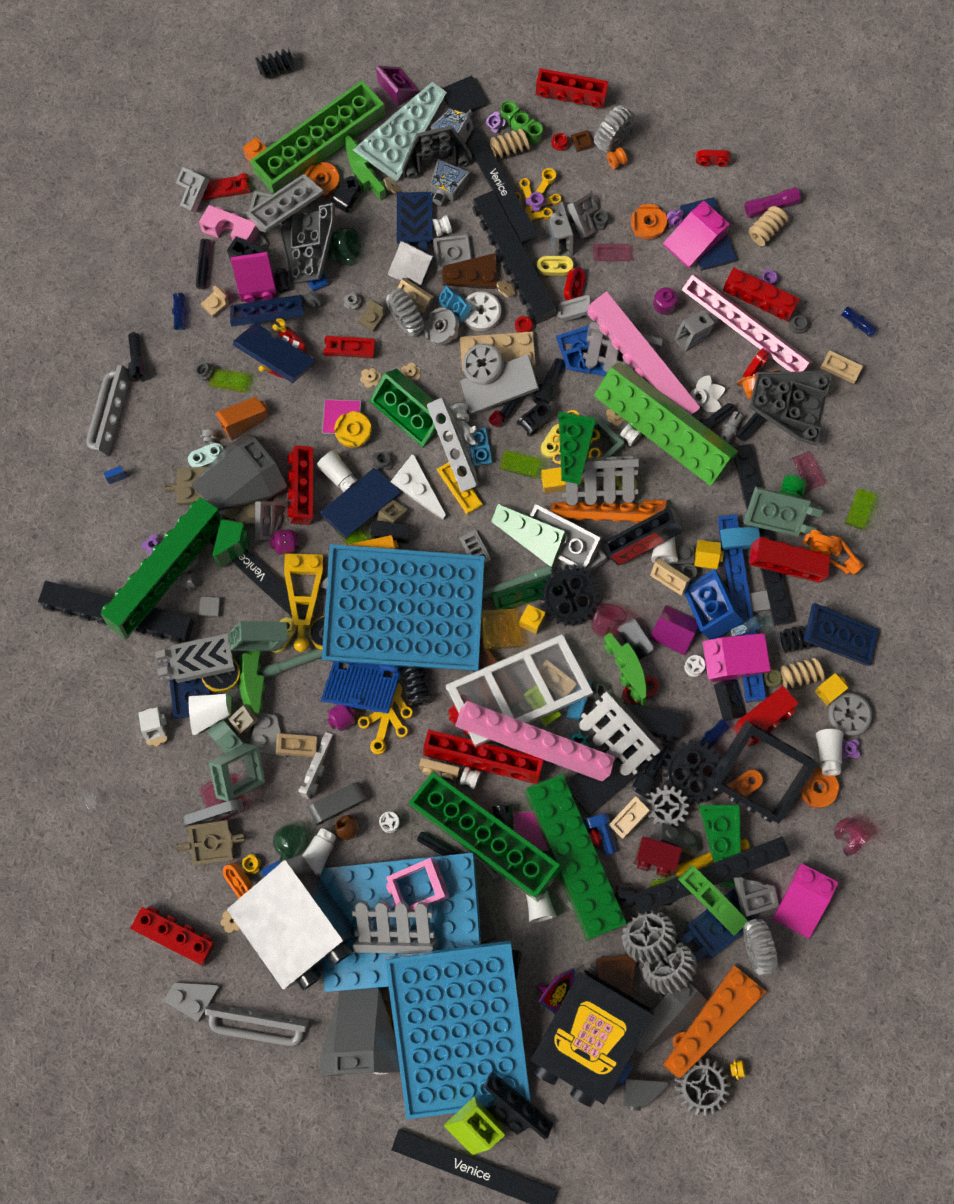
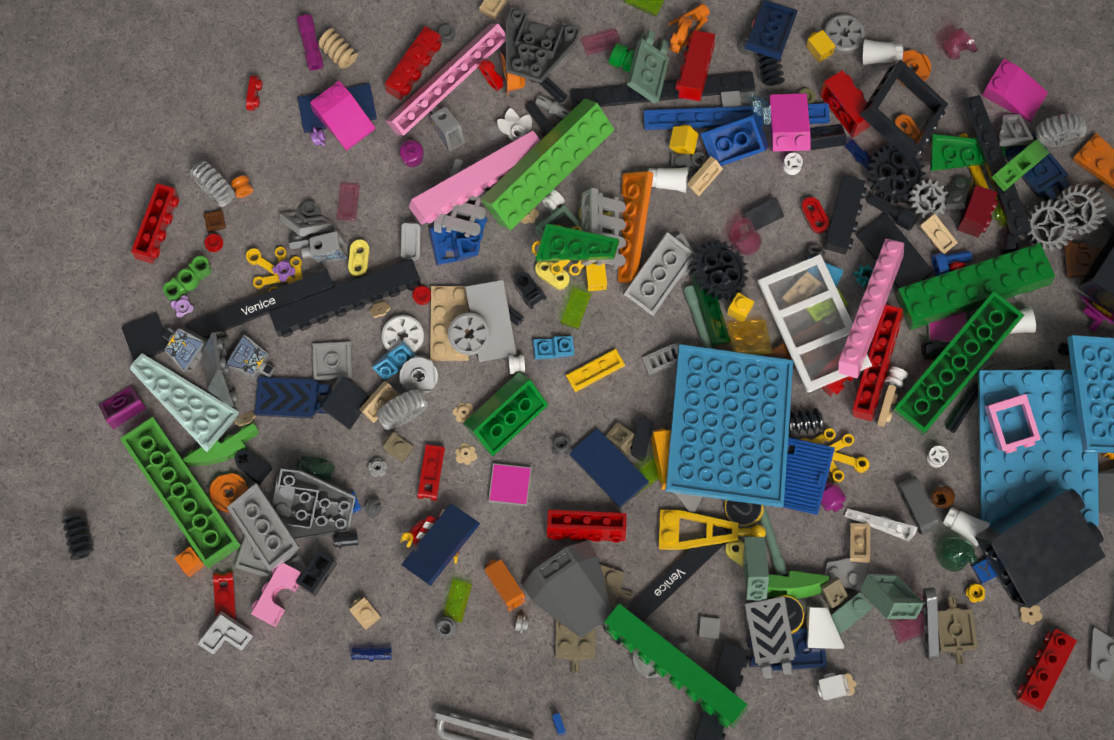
camera: 90 degrees left, 0 degrees up
black piece [128,332,148,382] -> none
medium lavender plate [142,534,162,555] -> none
light aqua plate [188,443,224,467] -> none
black axle [196,238,210,290] -> none
green slope [212,519,251,568] -> none
orange plate [223,862,254,898] -> none
dark pink slope [230,252,277,303] -> none
dark blue tile [230,295,304,327] -> none
light grey wing [255,501,288,540] -> none
magenta head [270,529,299,555] -> none
white plant [316,450,358,492] -> none
yellow tile [334,411,372,448] -> none
light grey fence [352,901,438,954] -> none
white wing [391,455,446,520] -> none
piece [427,398,478,492] -> none
white wheel [432,215,452,237] -> none
reddish brown wing [442,253,497,289] -> none
white piece [446,420,478,446] -> none
dark red hinge [488,410,505,427] -> none
tan piece [490,128,530,159] -> none
wing [491,504,567,567] -> none
black piece [532,358,564,404] -> none
red plate [564,267,586,300] -> none
fence [579,689,664,775] -> none
bright green slope [603,632,646,706] -> none
black brick [604,507,685,566] -> none
orange plate [631,204,667,240] -> none
magenta slope [649,605,698,655] -> none
dark azure slope [720,527,760,550] -> none
medium lavender plate [758,269,780,286] -> none
tan piece [780,658,825,689] -> none
medium lavender plate [842,739,860,759] -> none

